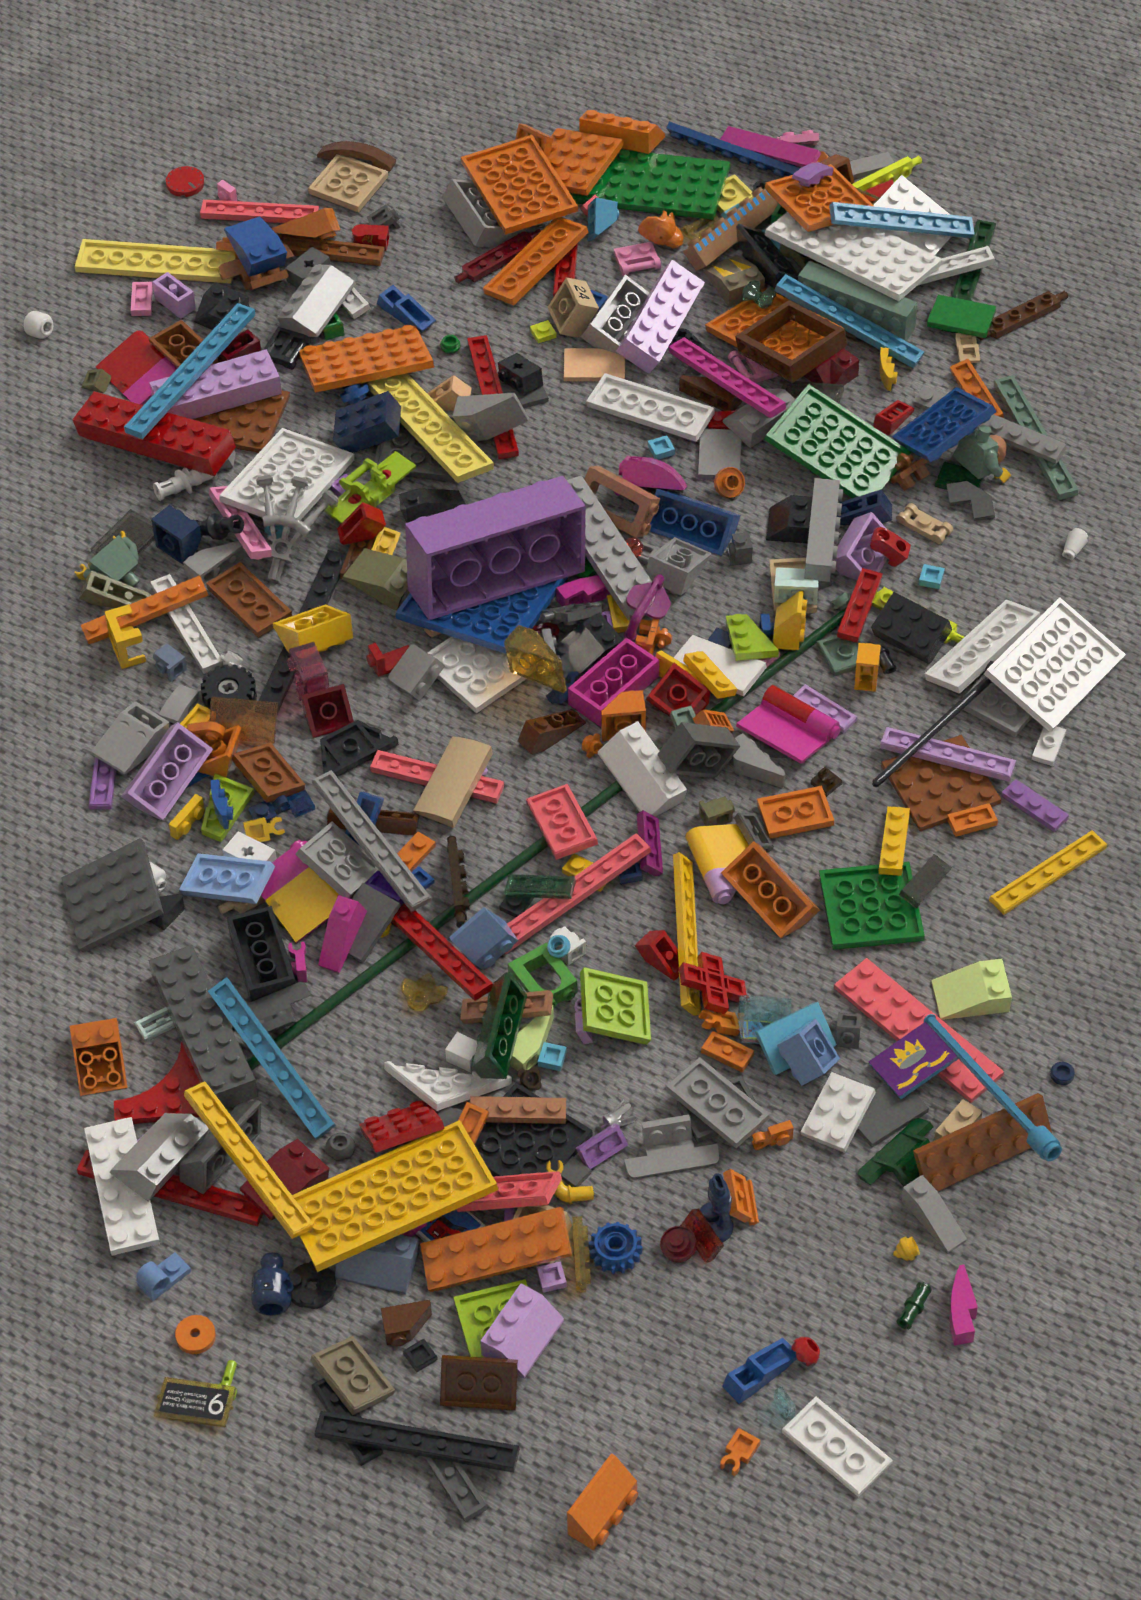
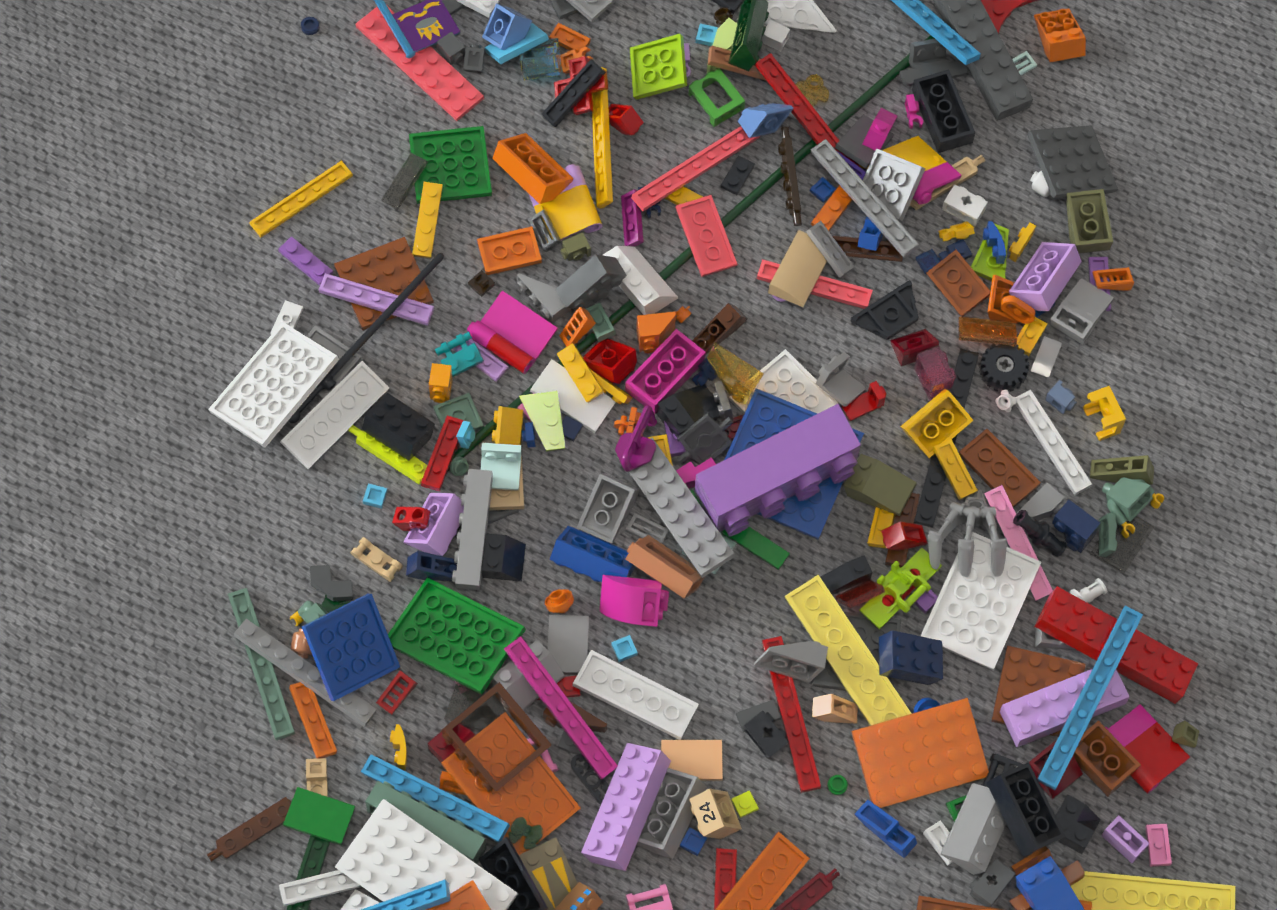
camera: 175 degrees right, 15 degrees up
white head [23,311,54,339] -> none
orange plate [81,575,208,644] -> none
black slope [149,894,185,930] -> none
light blue plate [179,853,275,904] -> none
clear green tile [504,874,576,899] -> none
medium azure plate [547,935,571,958] -> none
white brick [550,926,586,965] -> none
clear red plate [626,537,643,558] -> none
dark grey brick [727,532,753,566] -> none
black pin [879,646,897,674] -> none
dark orange hips [890,453,930,491] -> none
yellowish green slope [931,959,1012,1020] -> none
orange plate [947,803,998,837] -> none
white cone [1062,528,1088,560] -> none
none -> teal plate [435,332,484,377]
none -> dark grey brick [437,32,465,65]
none -> medium azure plate [456,421,475,449]
none -> black tile [542,59,606,127]
none -> light grey tile [806,221,854,278]
none -> clear red tile [835,580,885,608]
none -> yellow plate [933,439,978,500]
none -> black brick [986,762,1066,857]
none -> olive slope [1066,189,1113,253]
none -> orange slope [1092,267,1134,291]
none -> sand green plate [1099,513,1117,557]

